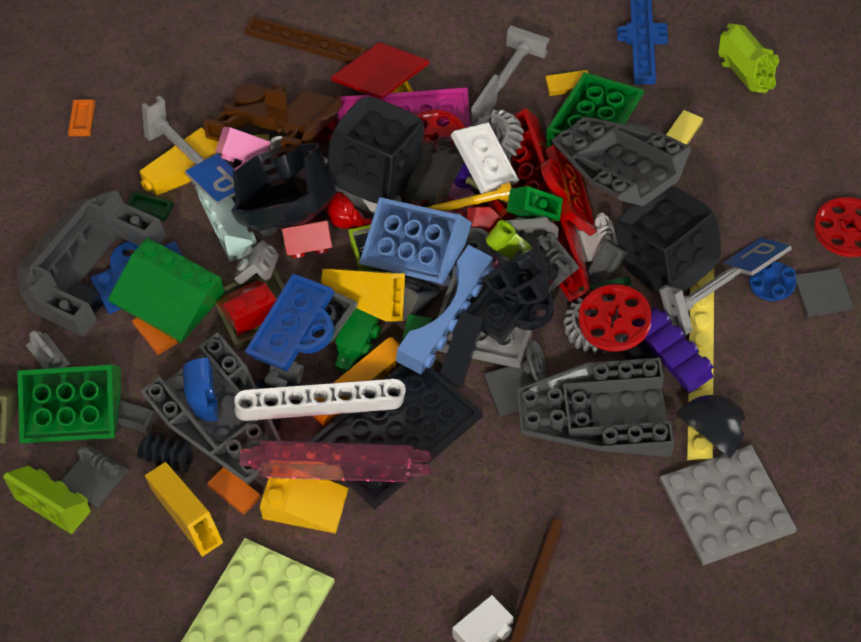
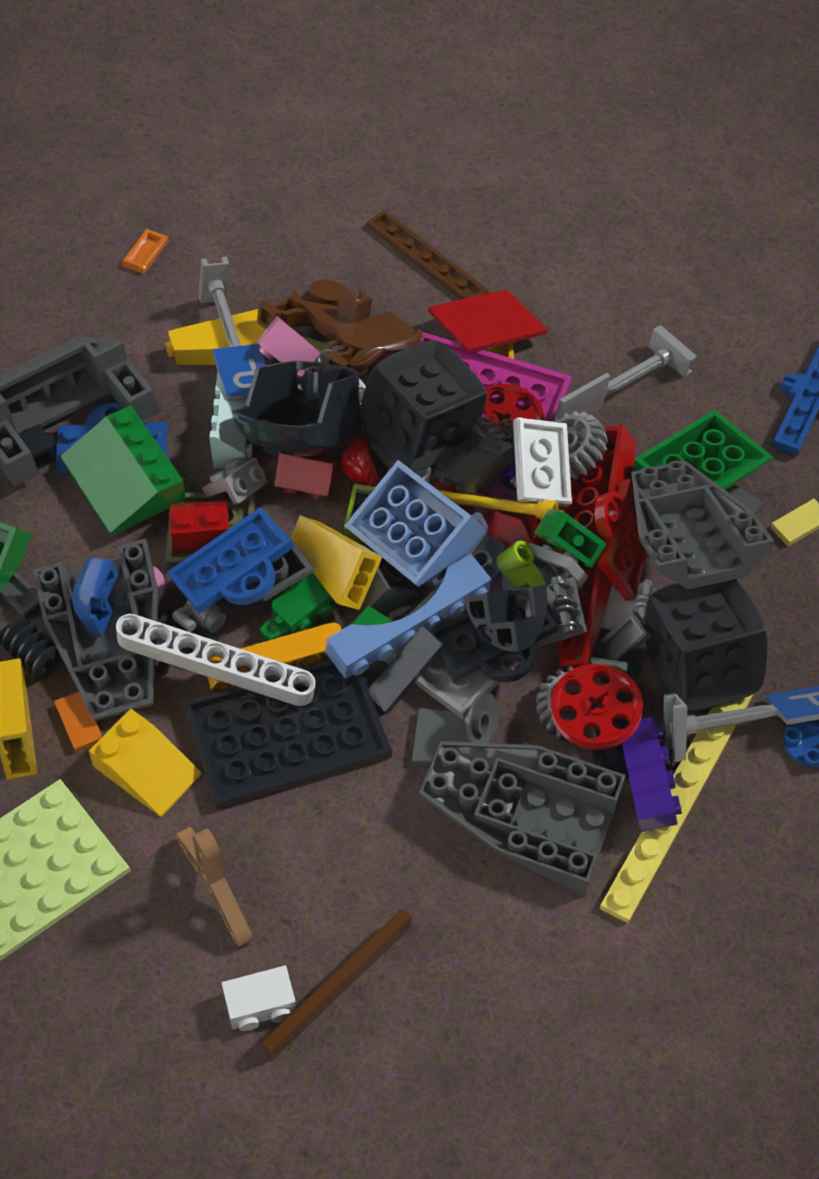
camera: 20 degrees right, 0 degrees up
dark green tile [126,191,175,222] -> none
orange tile [132,318,177,355] -> none
clear pink hinge [239,440,432,482] -> none
yellow tile [545,70,588,96] -> none
light grey plate [660,445,797,566] -> none
black brick [676,395,745,459] -> none
none -> medium nougat piece [176,827,253,948]

